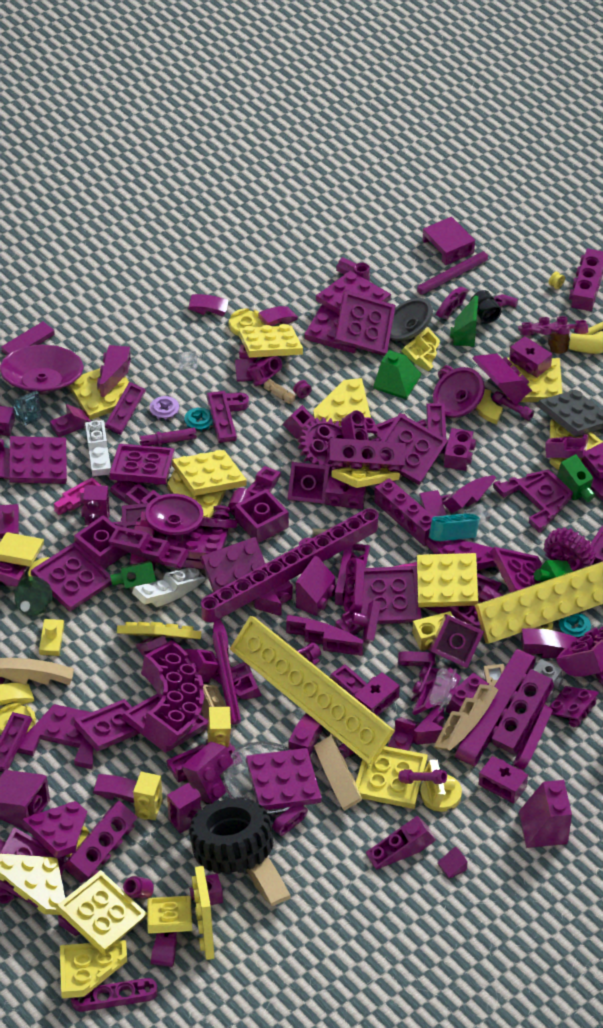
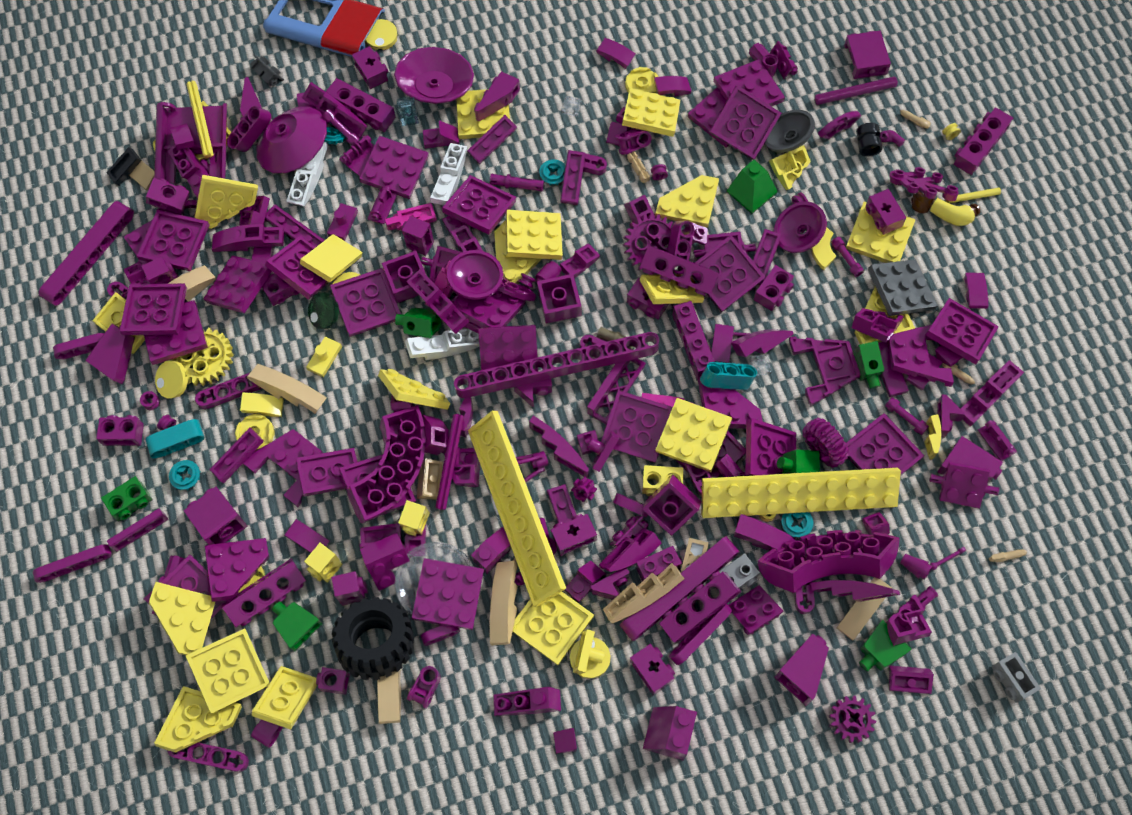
camera: 25 degrees right, 20 degrees up
magenta tile [1,321,55,355] -> none
magenta brick [123,876,154,900] -> none
lavender gear [150,396,179,420] -> none
light yellow plate [191,866,215,960] -> none
magenta slope [287,462,330,504] -> none
magenta slope [296,556,336,616] -> none
magenta beam [344,557,365,614] -> none
magenta bar [398,769,447,784] -> none
clear hinge [429,668,457,711] -> none
green slope [450,296,478,347] -> none
magenta slope [472,353,532,405] -> none
none -> green torso [272,601,323,652]
none -> magenta hinge [368,186,397,224]
none -> magenta piece [407,666,441,709]
none -> magenta gear [571,476,597,502]
none -> magenta hinge [770,41,798,79]
none -> tan piece [900,110,931,129]

